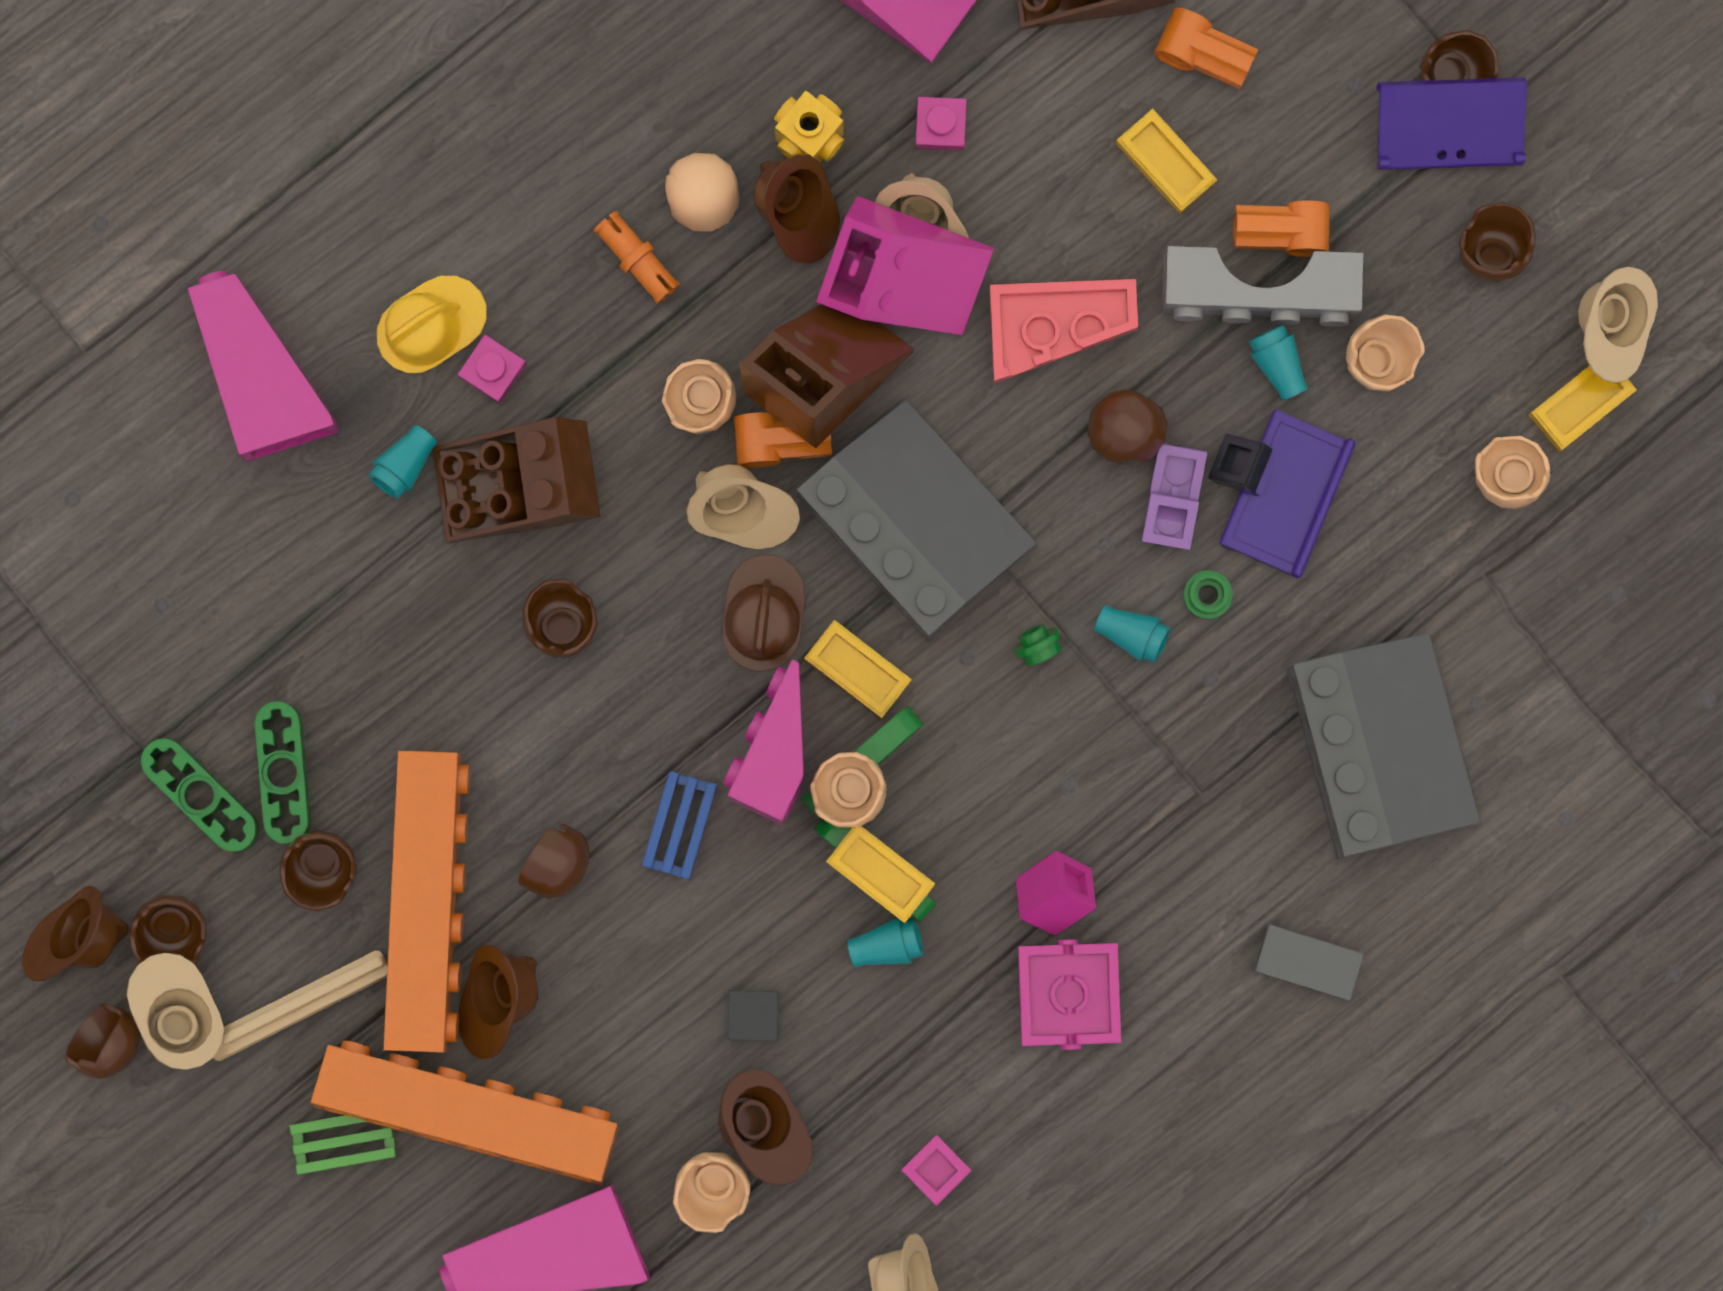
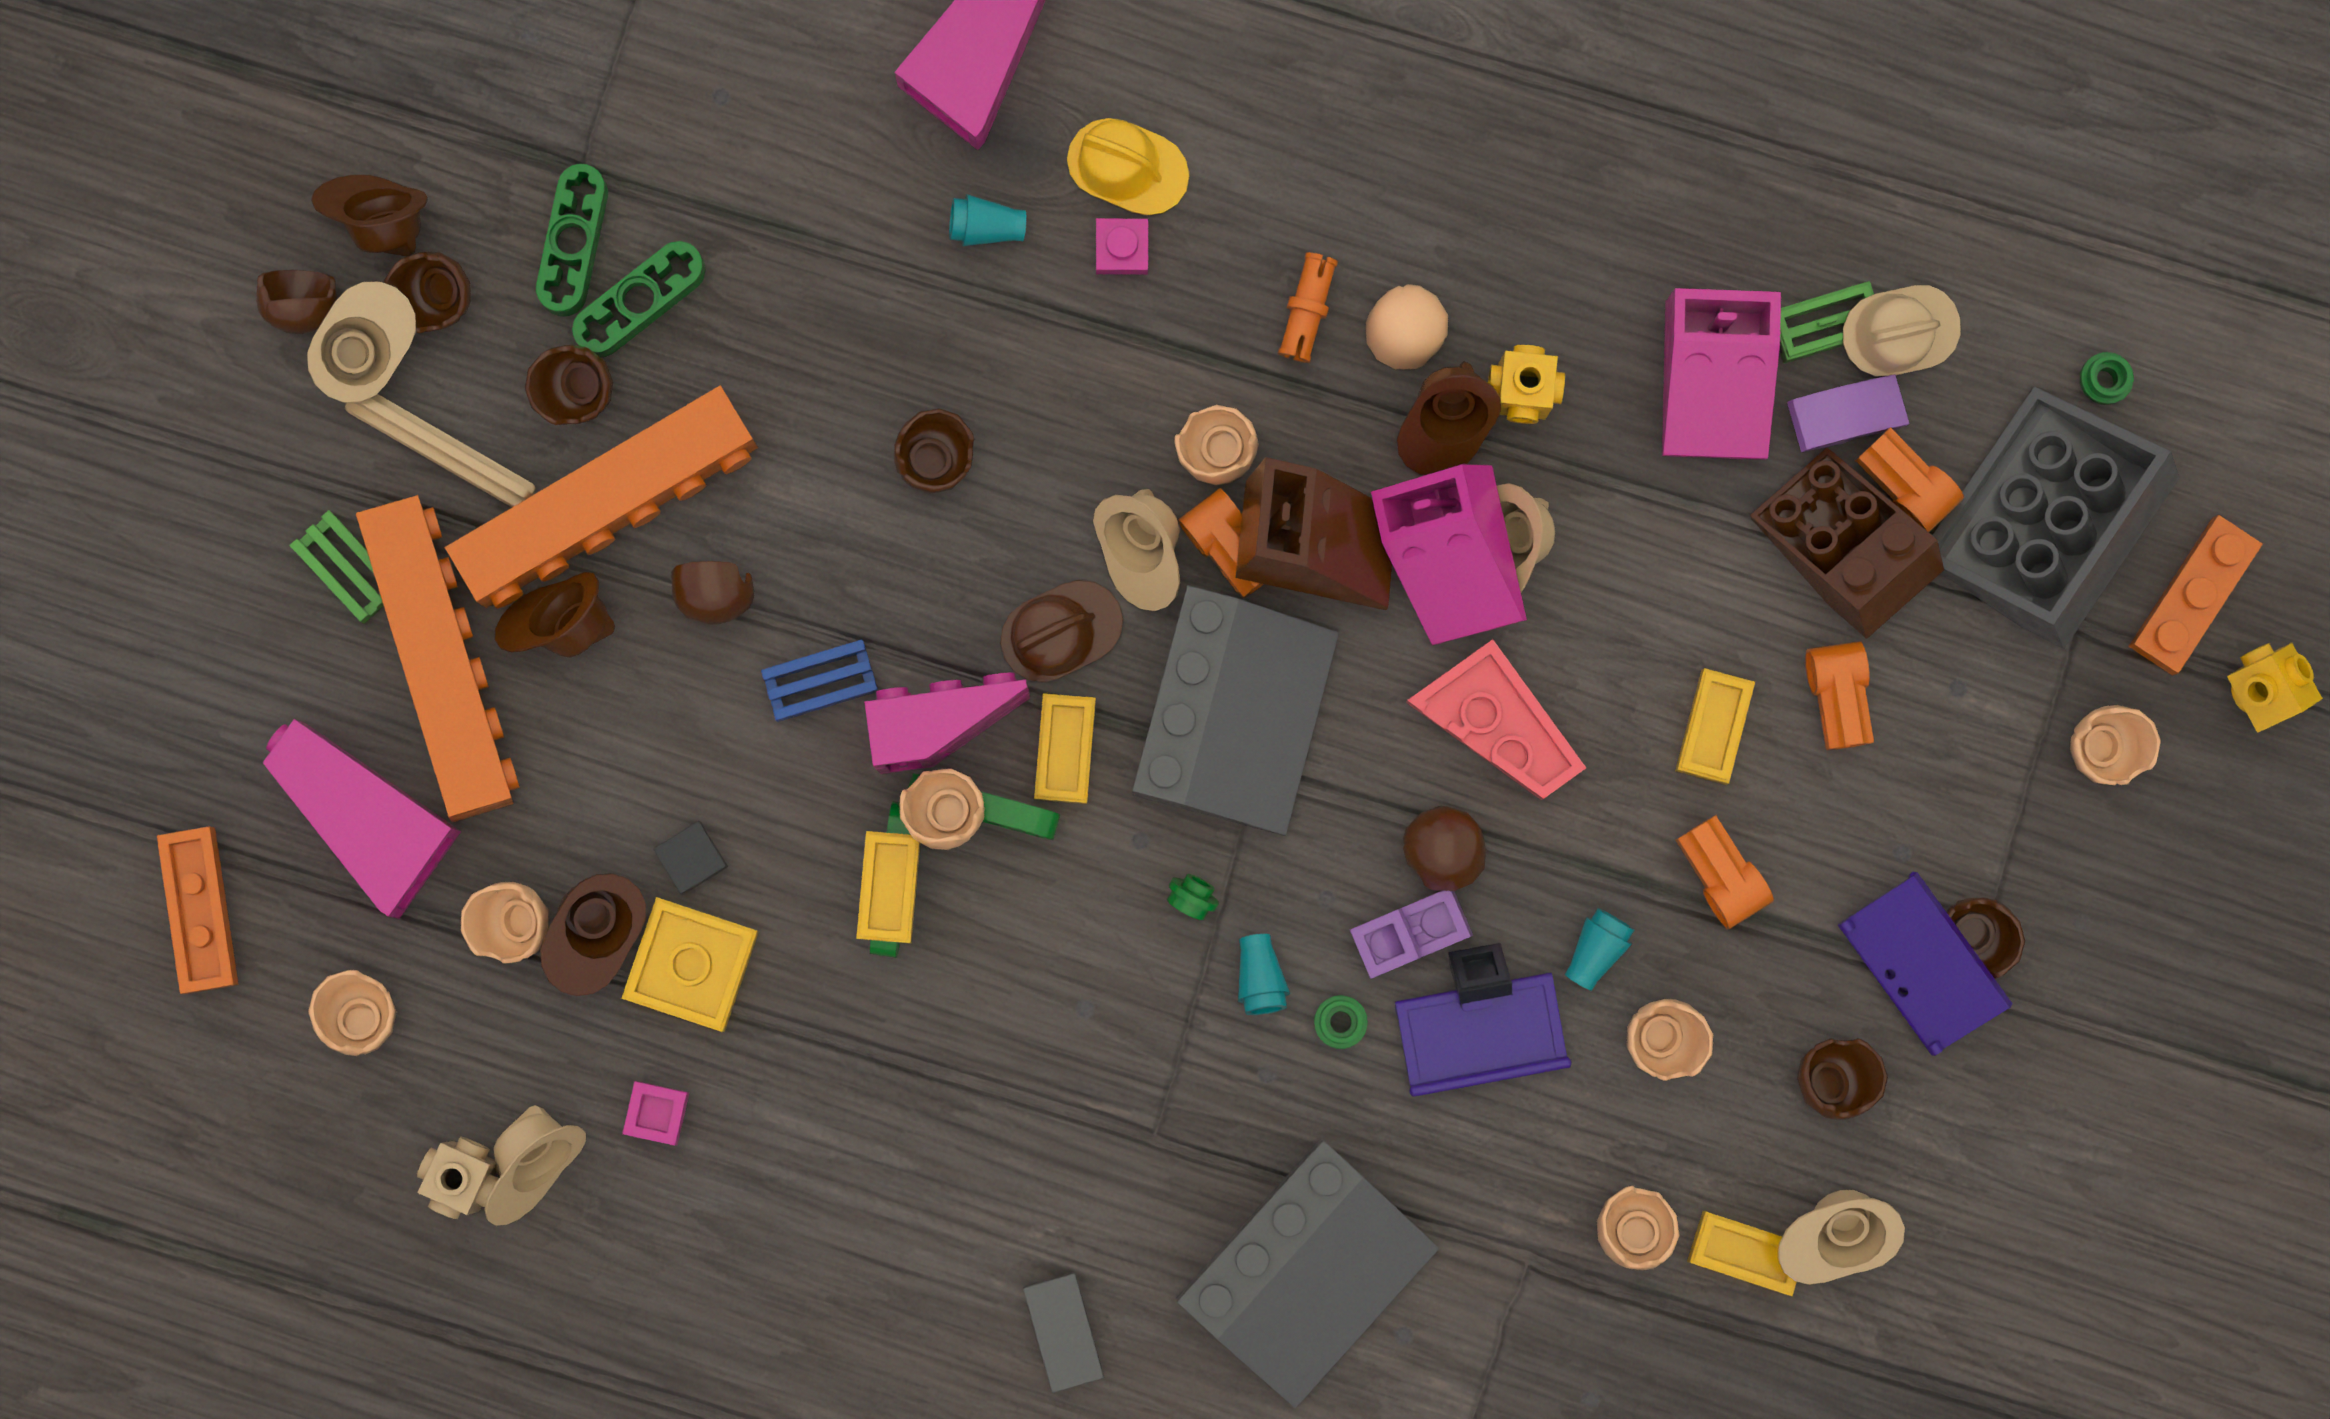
camera: 55 degrees right, 0 degrees up
reddish brown slope [433,417,601,543] -> none
teal cone [847,918,924,968] -> none
dark pink plate [916,97,966,151] -> none
dark pink panel [1016,851,1096,935] -> none
dark pink plate [1018,940,1121,1050] -> none
light grey arch [1162,246,1363,327] -> none
none -> yellow tile [621,897,759,1032]

